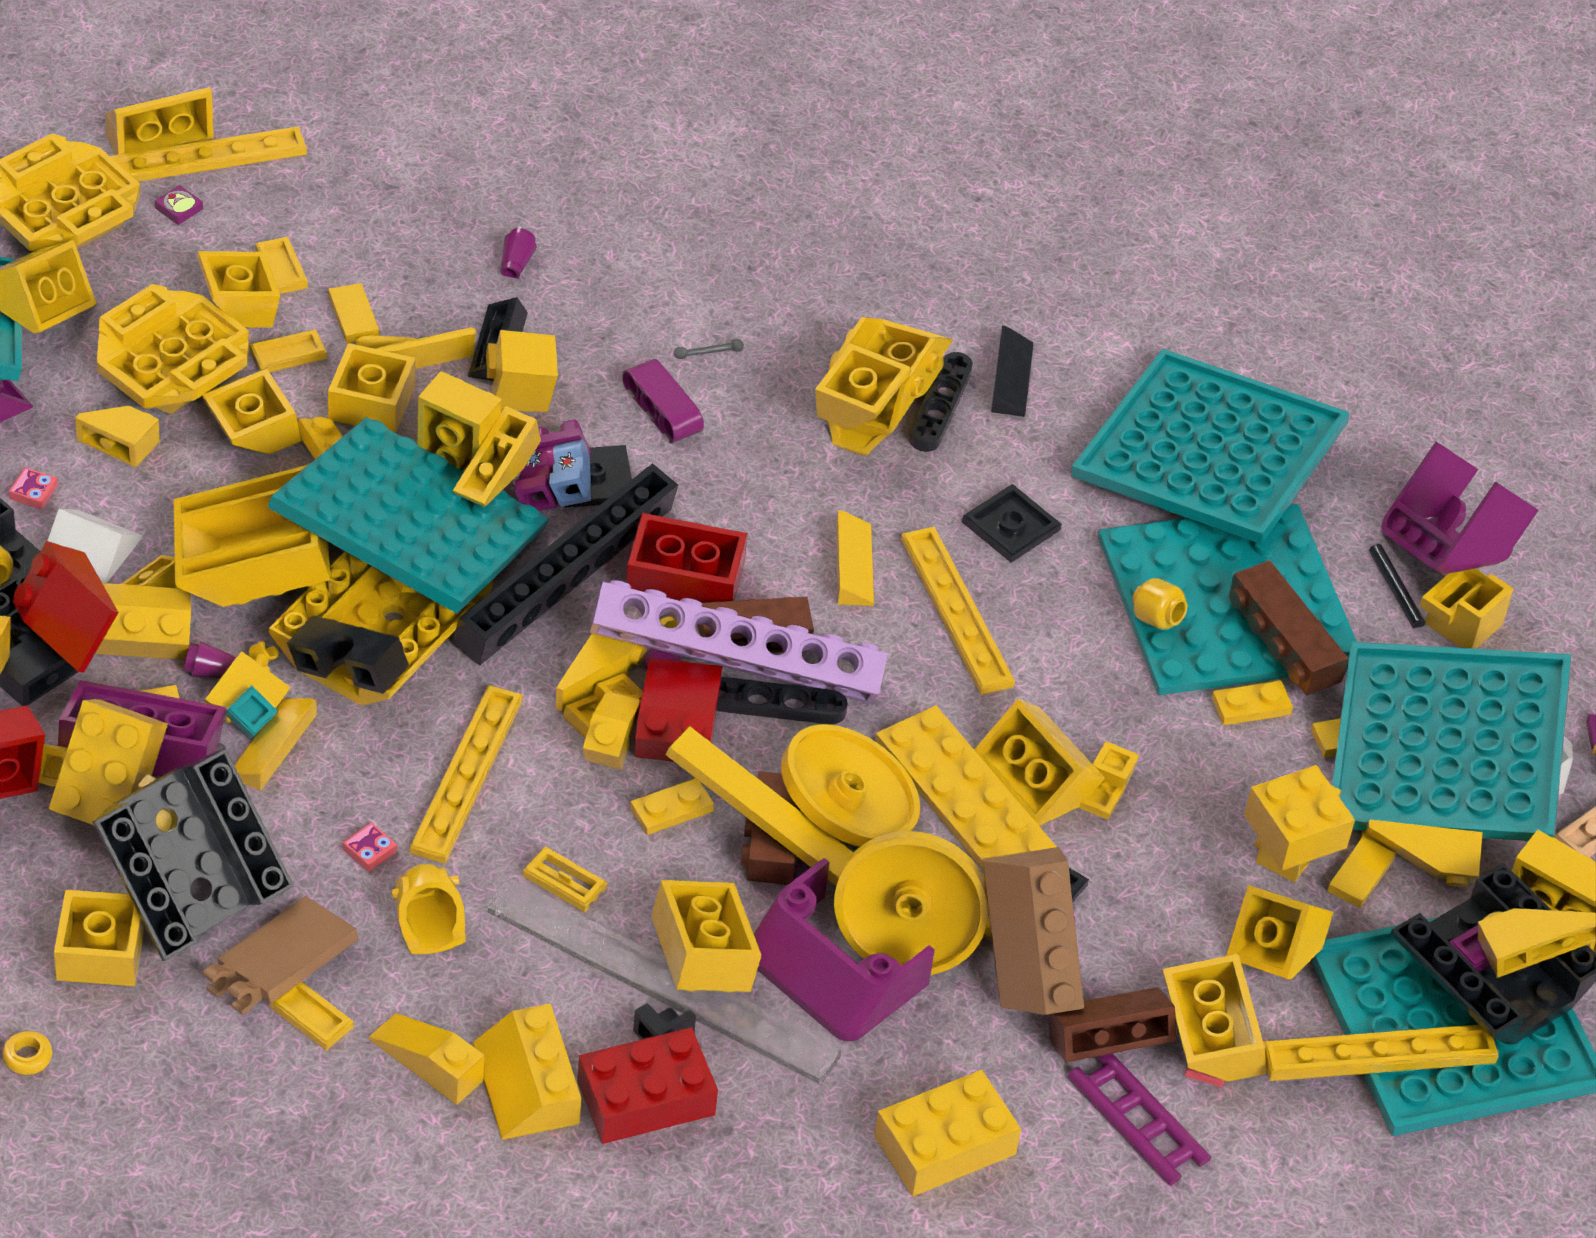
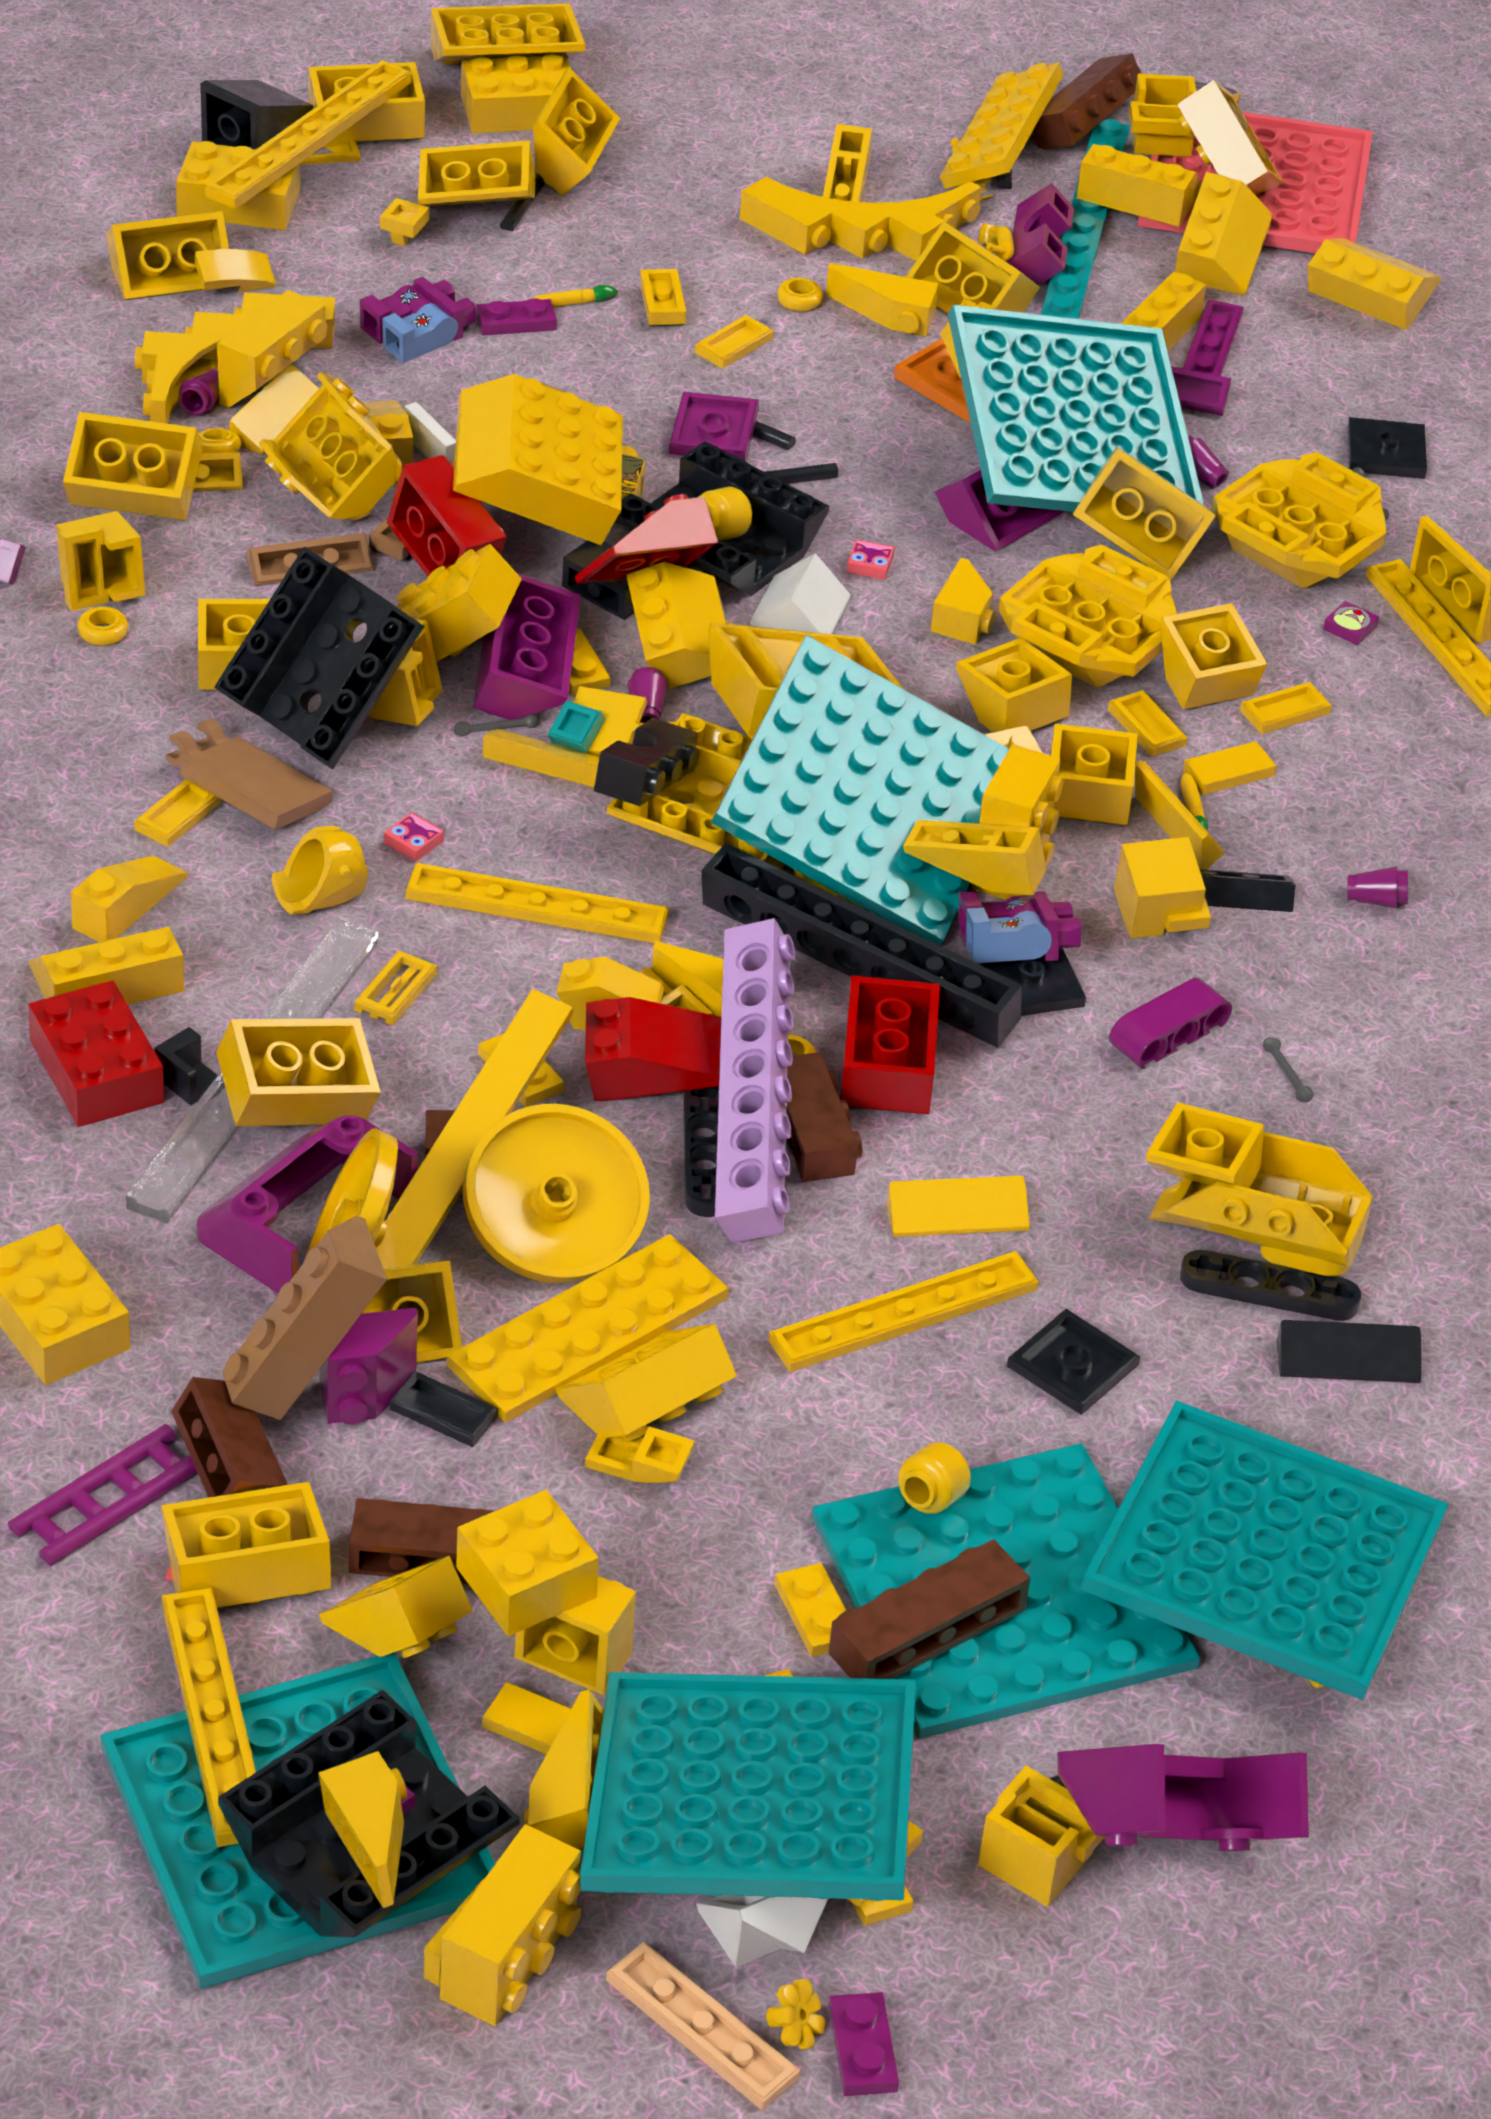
camera: 85 degrees right, 5 degrees down
none -> copper brick [349,1498,494,1584]

